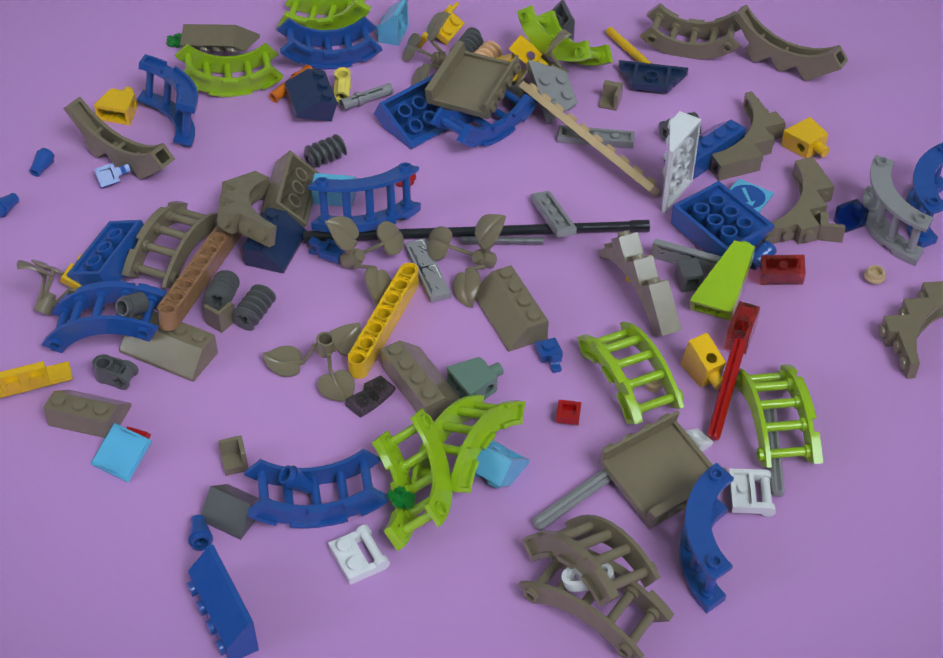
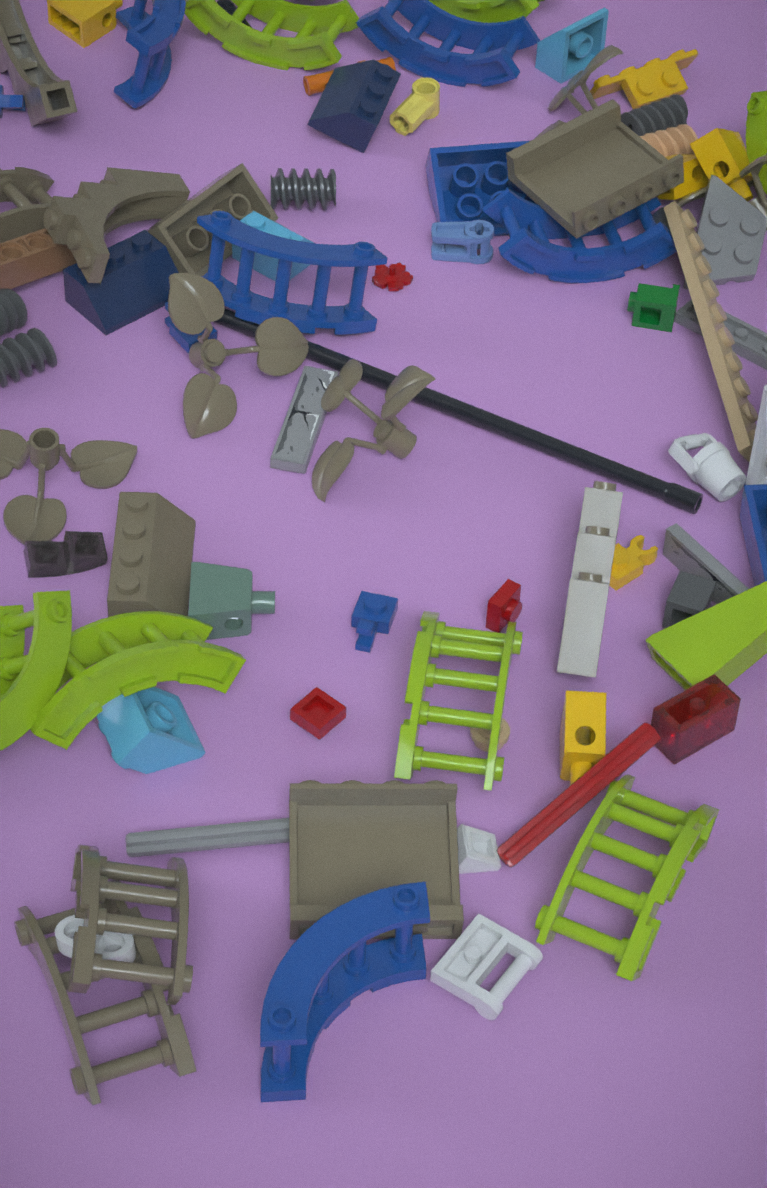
camera: 30 degrees right, 0 degrees up
light grey pin [339,83,393,111] -> none
yellow beam [347,263,419,379] -> none
flat silver bar [462,236,543,245] -> none
dark tan slope [475,265,549,352] -> none
light grey tile [531,191,577,237] -> none
light grey axle [763,409,785,497] -> none
none -> medium blue piece [431,220,494,265]
none -> red plate [486,579,522,633]
none -> green brick [627,283,680,332]
none -> white piece [668,433,746,502]

